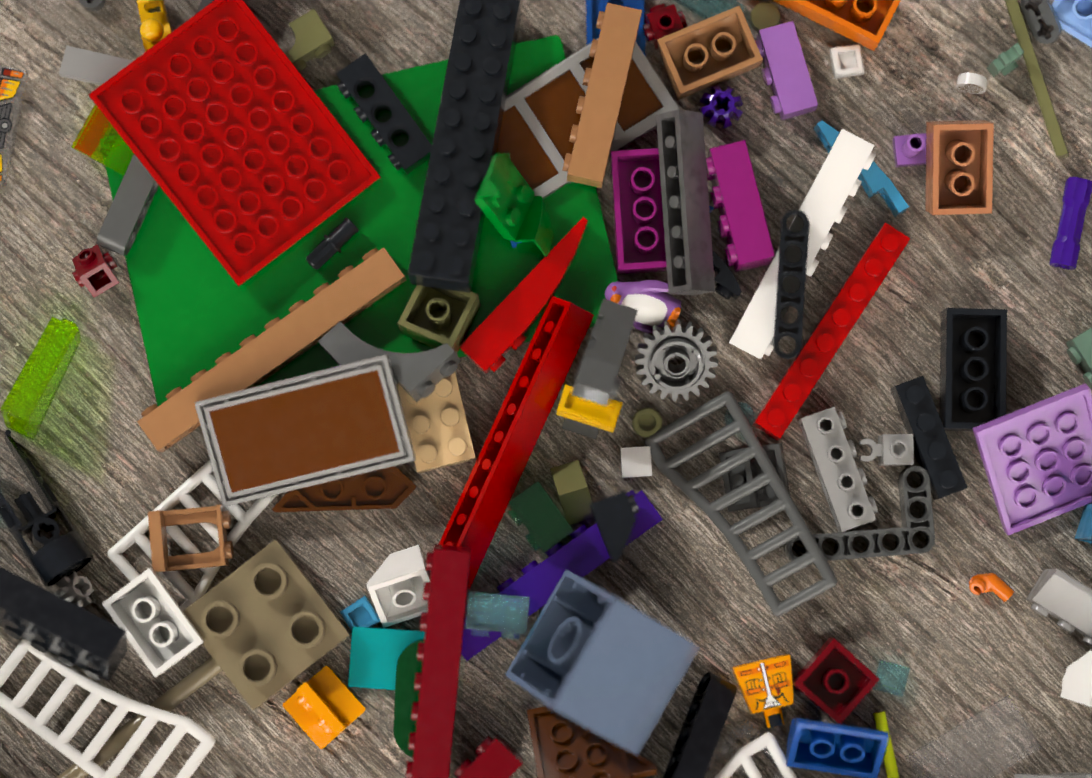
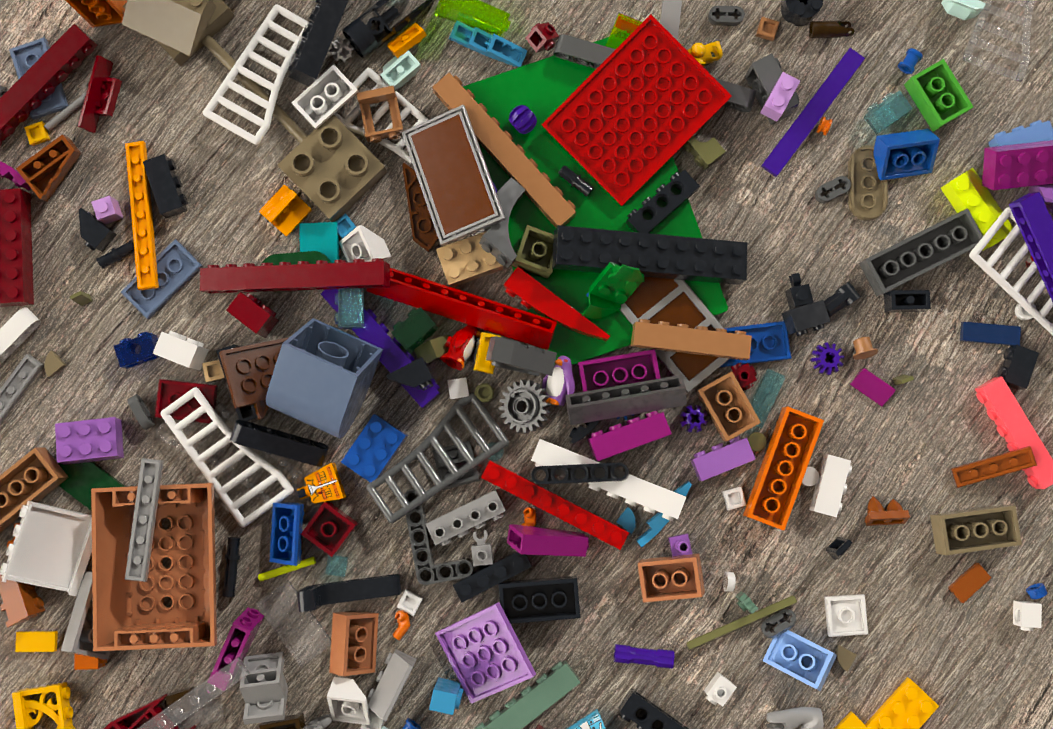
camera: 85 degrees right, 0 degrees up
none -> black beam [297,574,402,612]
none -> nougat slope [329,611,379,676]
none -> blue brick [341,414,408,483]
none -> light aqua slope [380,50,421,90]
none -> light orange plate [387,22,427,58]
none -> white tile [397,589,423,616]
none -> red animal [440,325,481,371]
none -> dark azure slope [449,20,528,68]
none -> magenta slope [507,524,589,557]
none -> dark purple piece [508,105,537,134]
none -> orange arm [521,507,537,527]
none -> dark azure tile [616,506,636,534]

